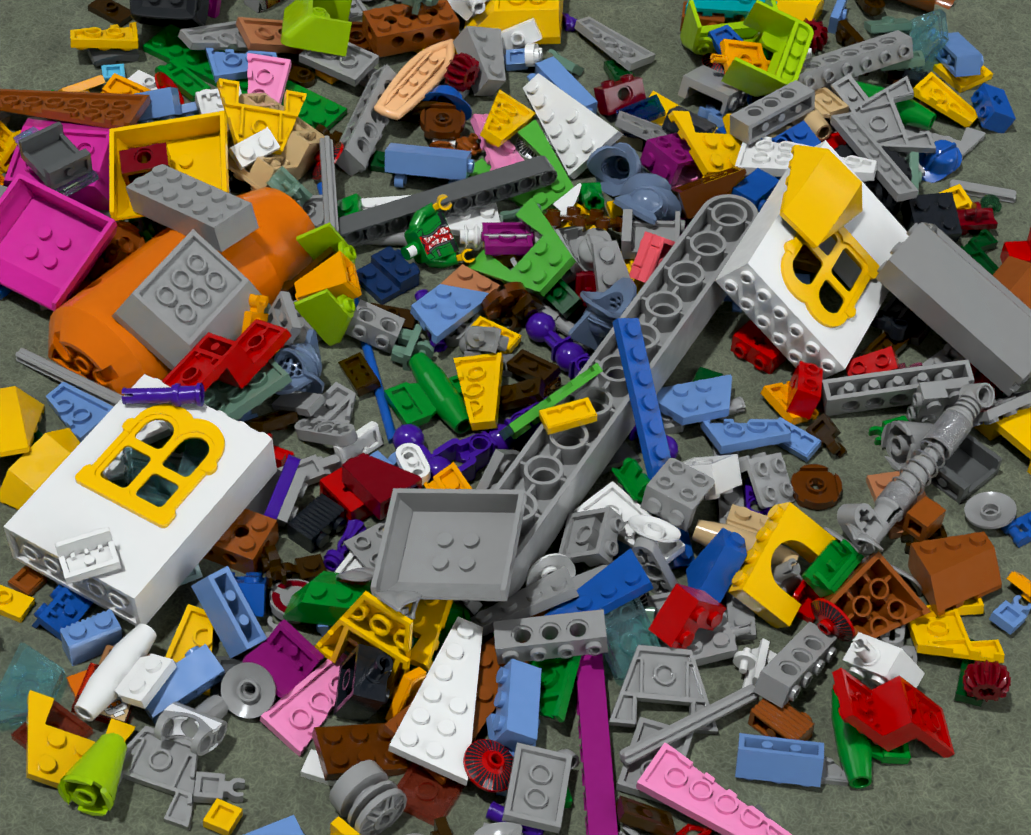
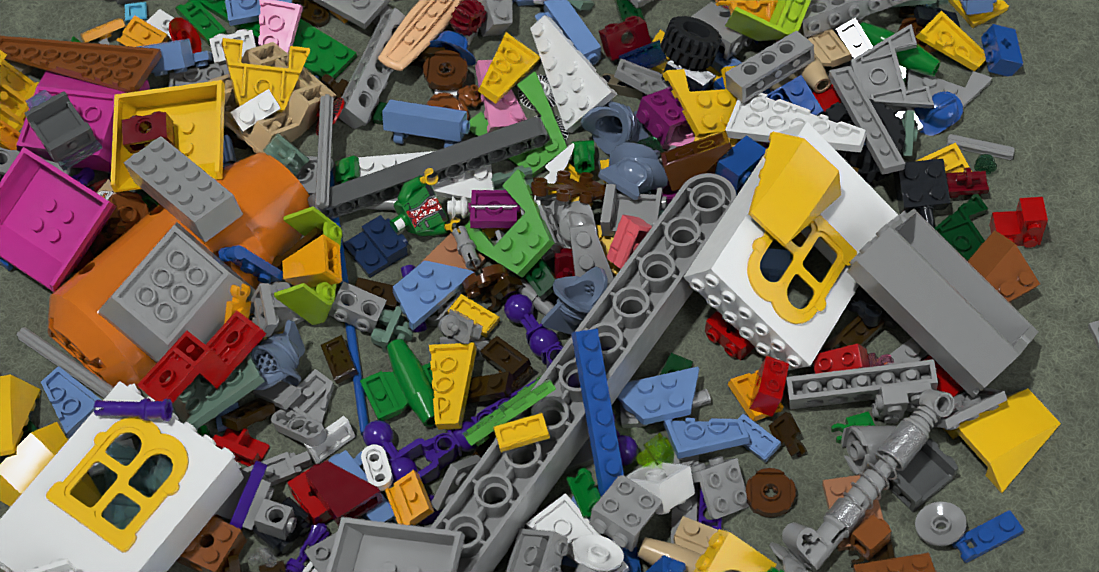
camera: 10 degrees right, 10 degrees up
none -> blue plate [219,245,283,284]
none -> clear arm [248,545,277,567]
none -> light grey brick [254,499,297,540]
none -> light grey pin [452,226,480,269]
none -> clear neon green hinge [637,433,674,466]
none -> black tyre [661,16,722,69]

